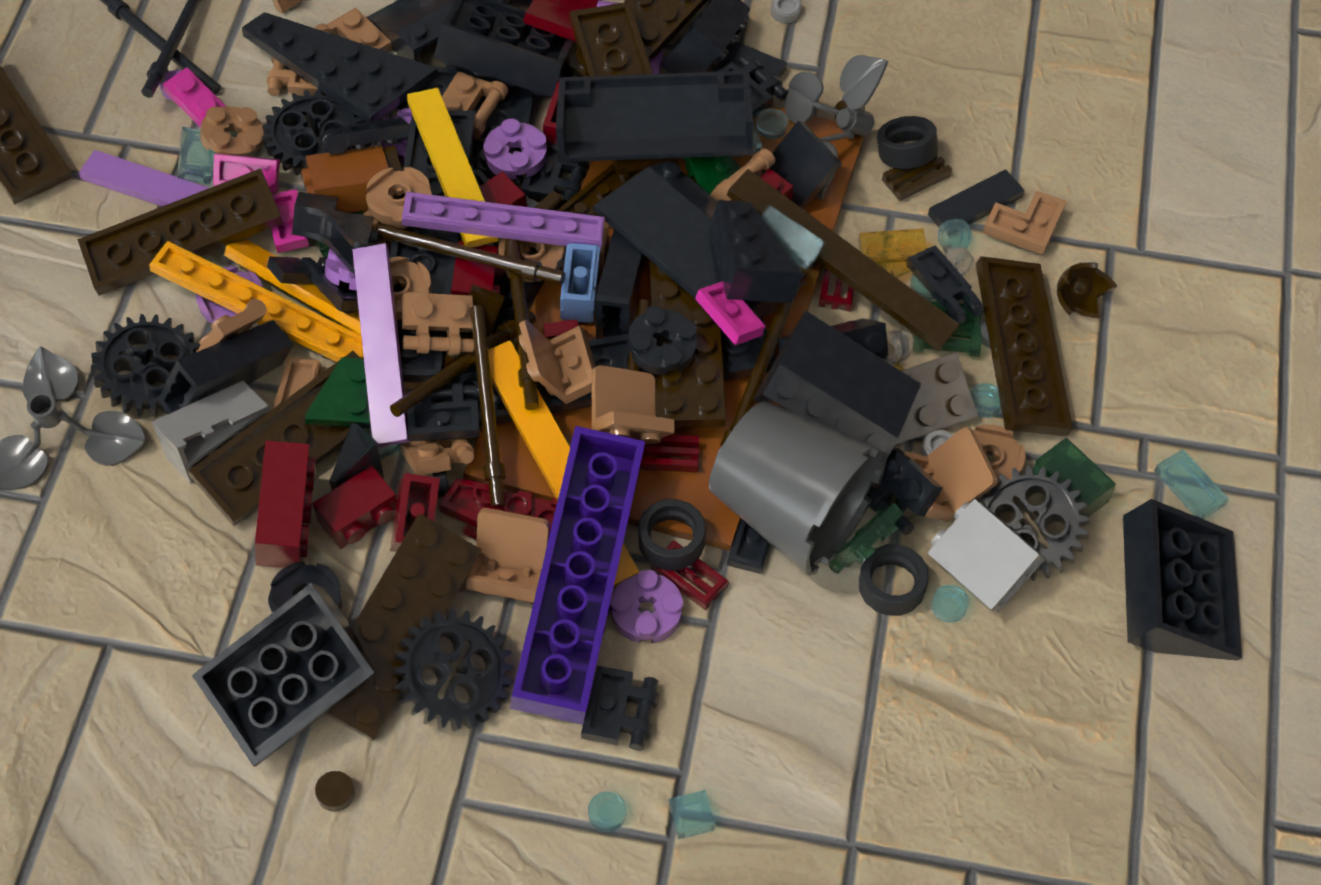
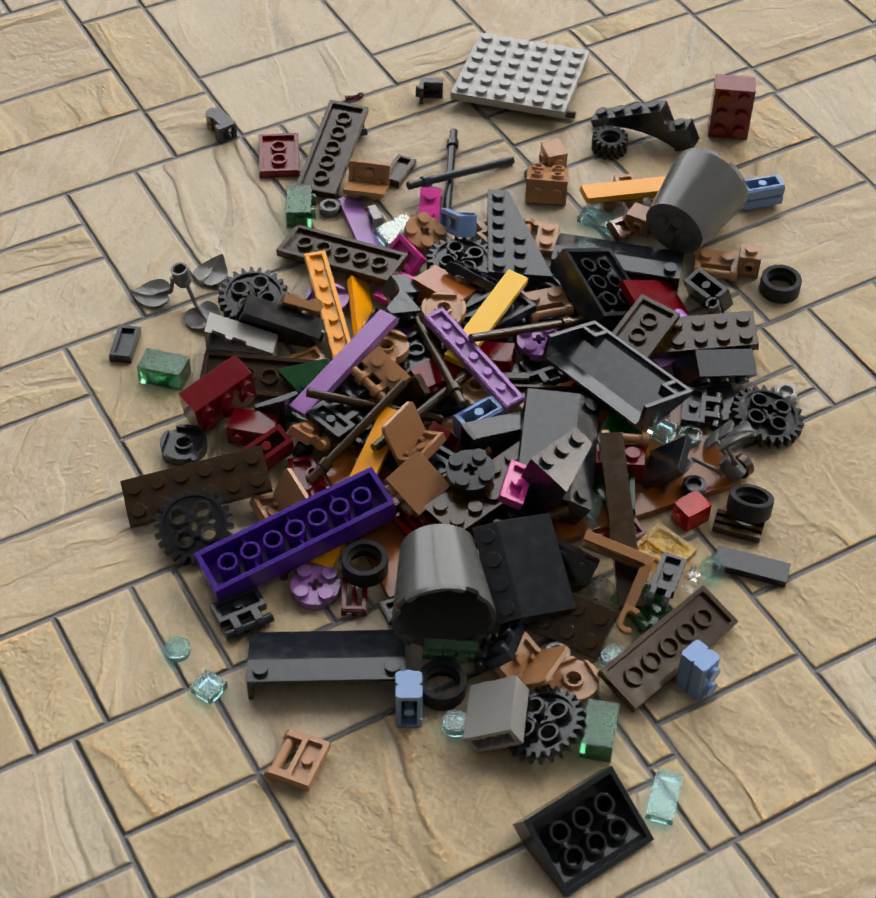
camera: 50 degrees right, 10 degrees down
black slope [192,583,377,767] -> none
black tile [267,256,312,284] -> none
dark brown tile [315,771,355,812] -> none
clear light blue tile [762,205,826,270] -> none
medium nougat plate [983,191,1066,255] -> none
dark brown piece [1056,262,1117,318] -> none
none -> black tile [109,325,141,364]
none -> clear green brick [137,348,191,391]
none -> black slope [247,630,406,700]
none -> medium nougat plate [264,729,331,792]
none -> clear green brick [286,185,316,228]
none -> dark grey tile [319,199,340,218]
none -> medium nougat bracket [343,159,391,200]
none -> light grey plate [368,205,385,235]
none -> tile [390,154,416,188]
none -> medium blue brick [395,670,423,728]
none -> medium blue plate [439,208,477,237]
none -> dark brown bar [468,316,585,343]
none -> medium nougat hinge [582,530,655,635]
none -> red brick [671,490,712,533]
none -> medium blue brick [676,640,721,701]
none -> black tile [681,475,706,496]
none -> black gear [729,385,805,449]

